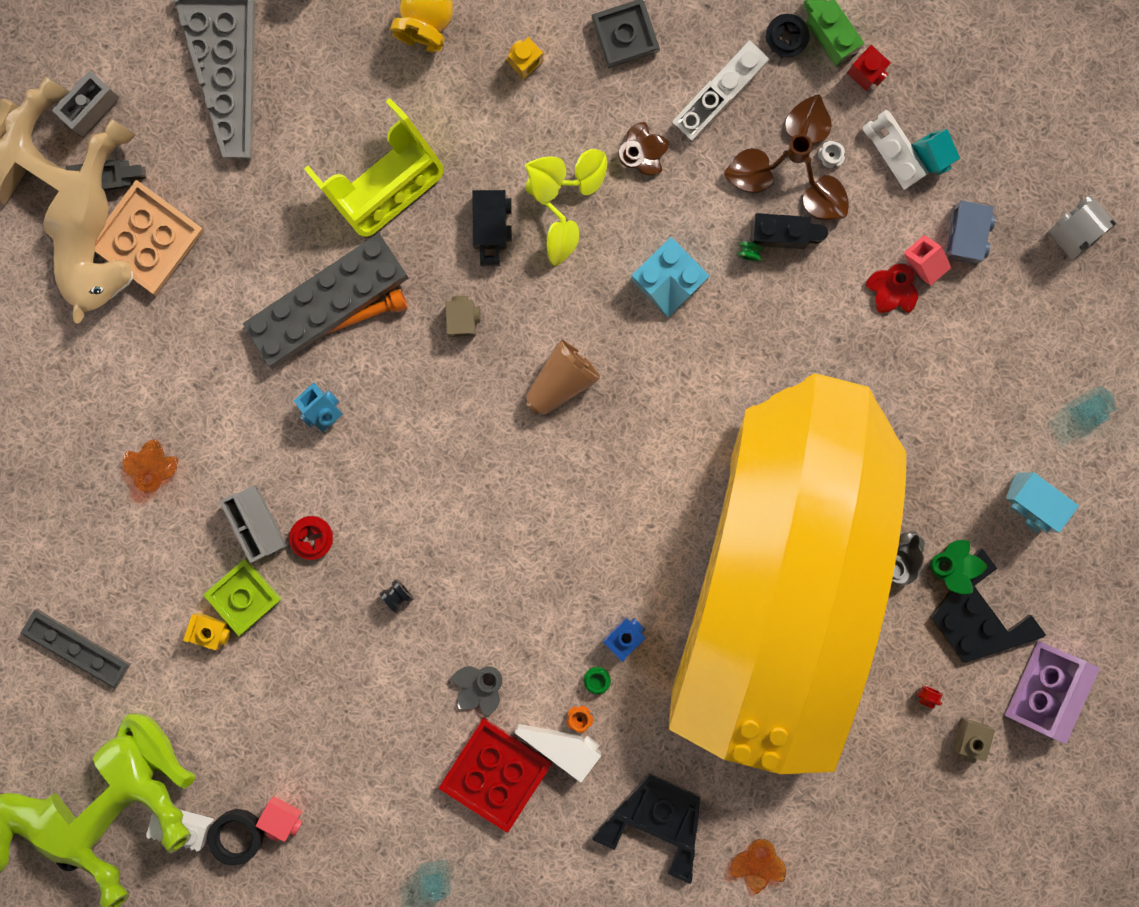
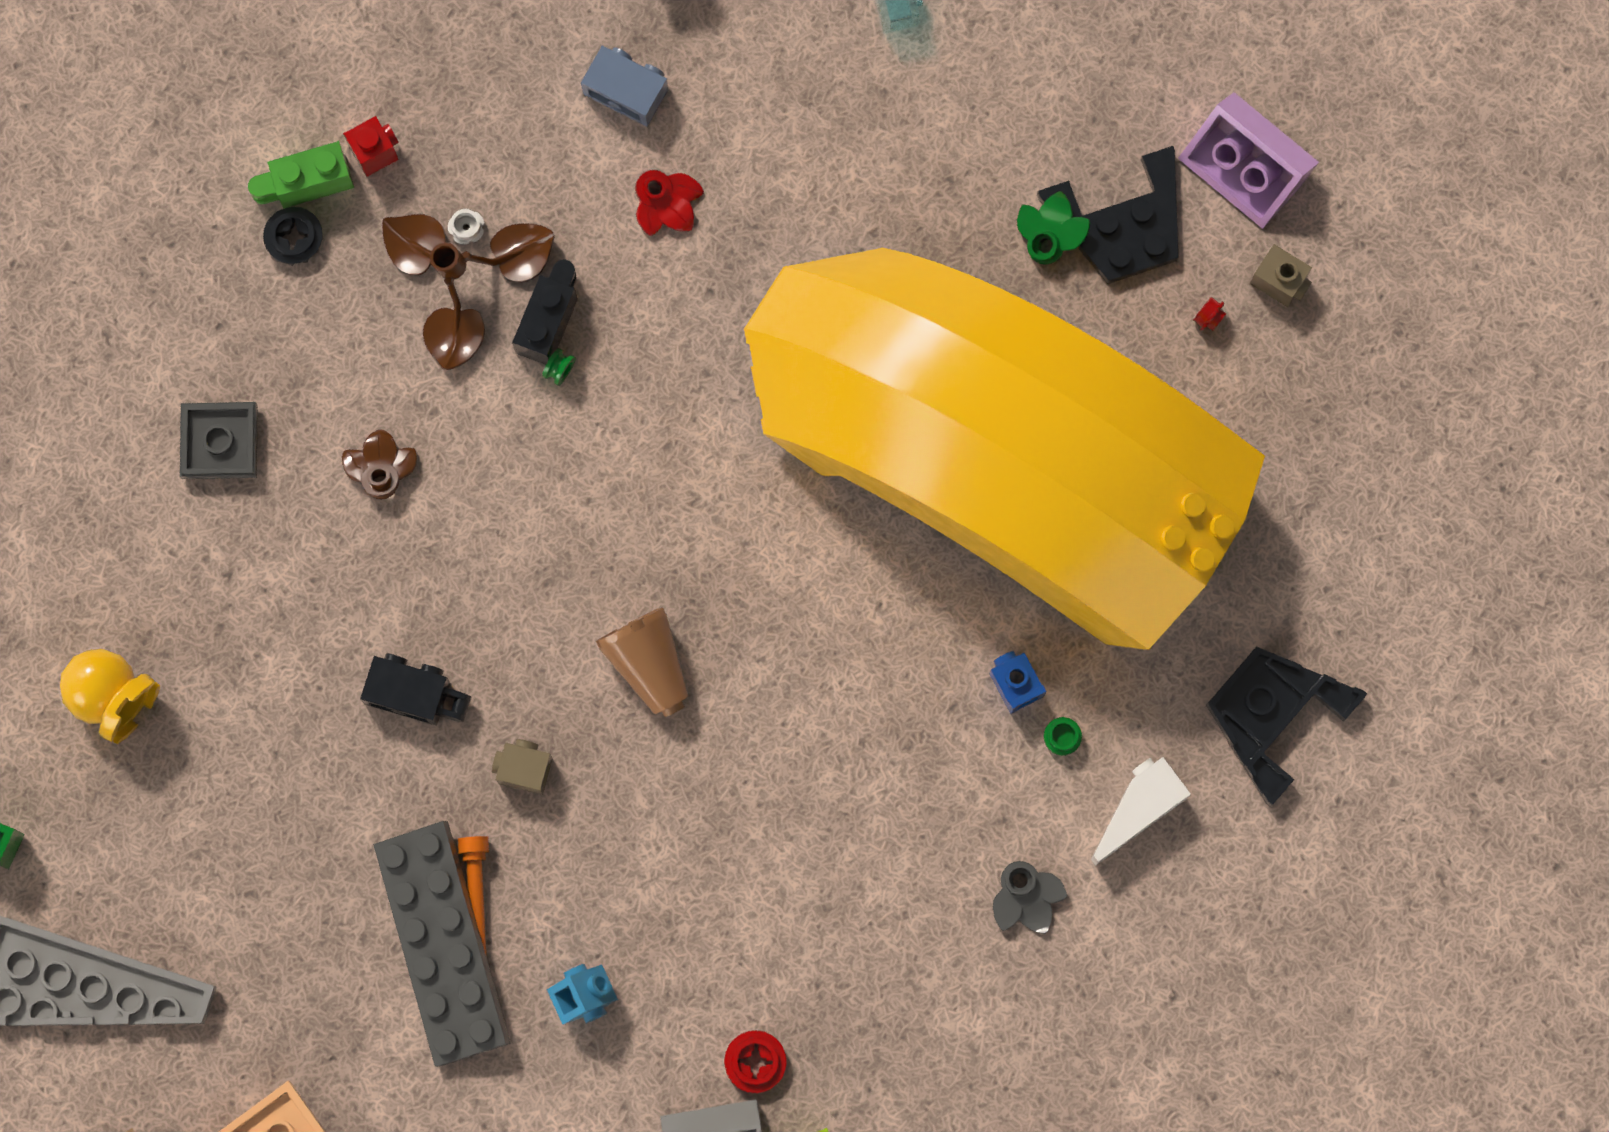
camera: 70 degrees left, 10 degrees down
neon yellow windscreen [304,98,444,237] -> none
black wheel [379,579,414,614] -> none
clear light blue brick [418,859,452,901] -> none
red plate [438,717,553,833] -> none
yellow brick [505,37,544,80] -> none
neon yellow plant [525,149,607,266] -> none
orange plate [566,705,593,733] -> none
medium azure slope [630,237,710,318] -> none
white slope [672,40,770,141] -> none
clear orange plate [731,838,786,894] -> none
white plate [863,110,929,190] -> none
flat silver hair [892,531,925,585] -> none
coral brick [904,235,951,286] -> none
teal brick [911,129,961,175] -> none
medium azure slope [1006,472,1079,534] -> none

